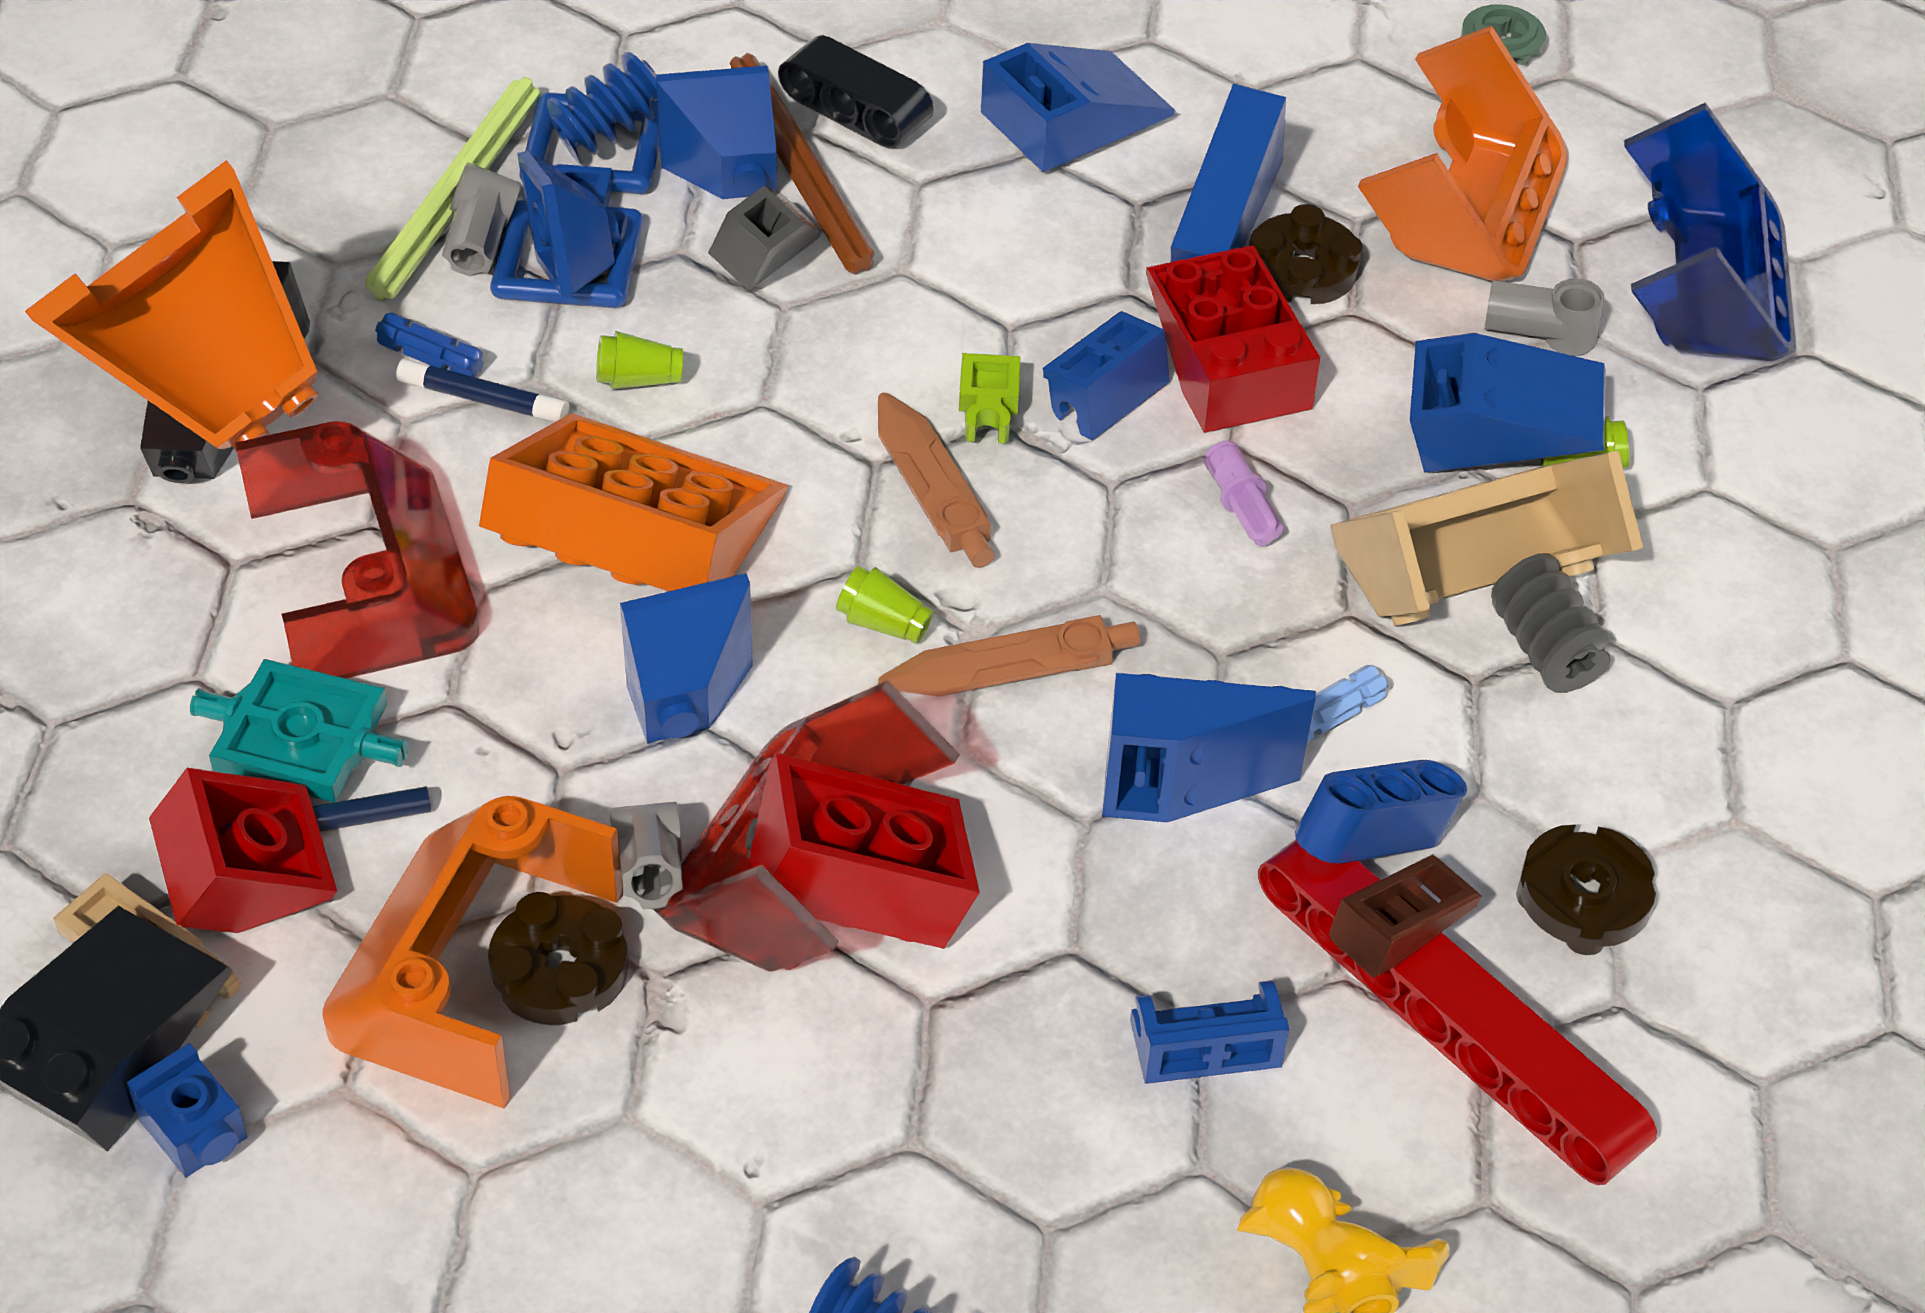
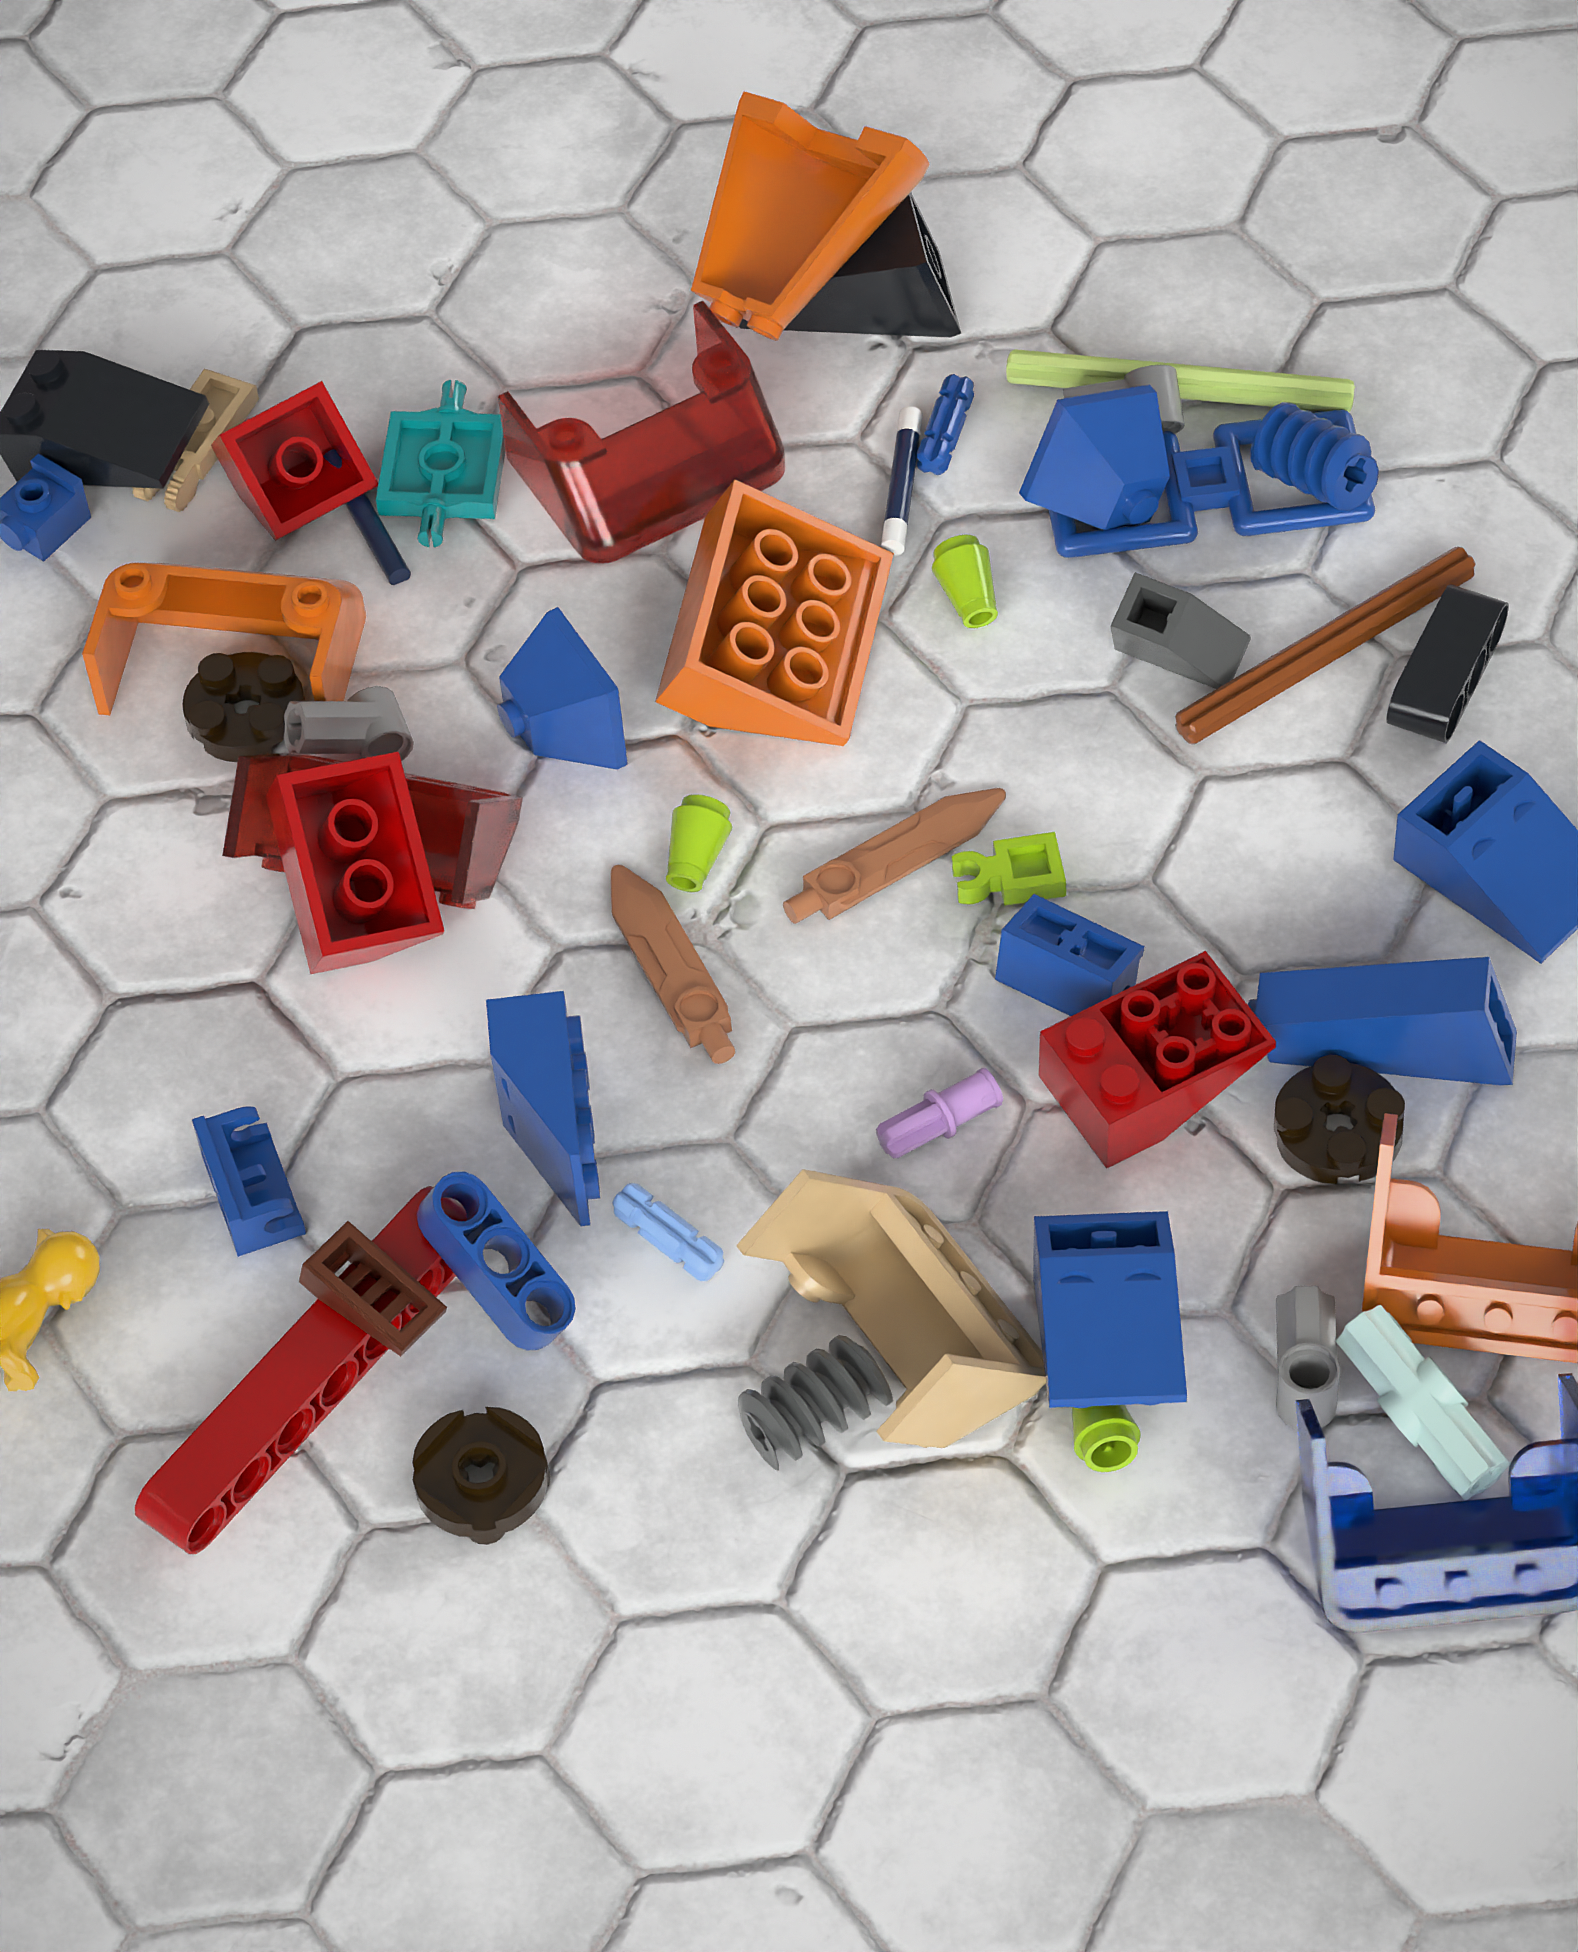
camera: 85 degrees right, 5 degrees up
blue slope [656,66,777,199] -> none
none -> light aqua piece [1336,1305,1511,1501]

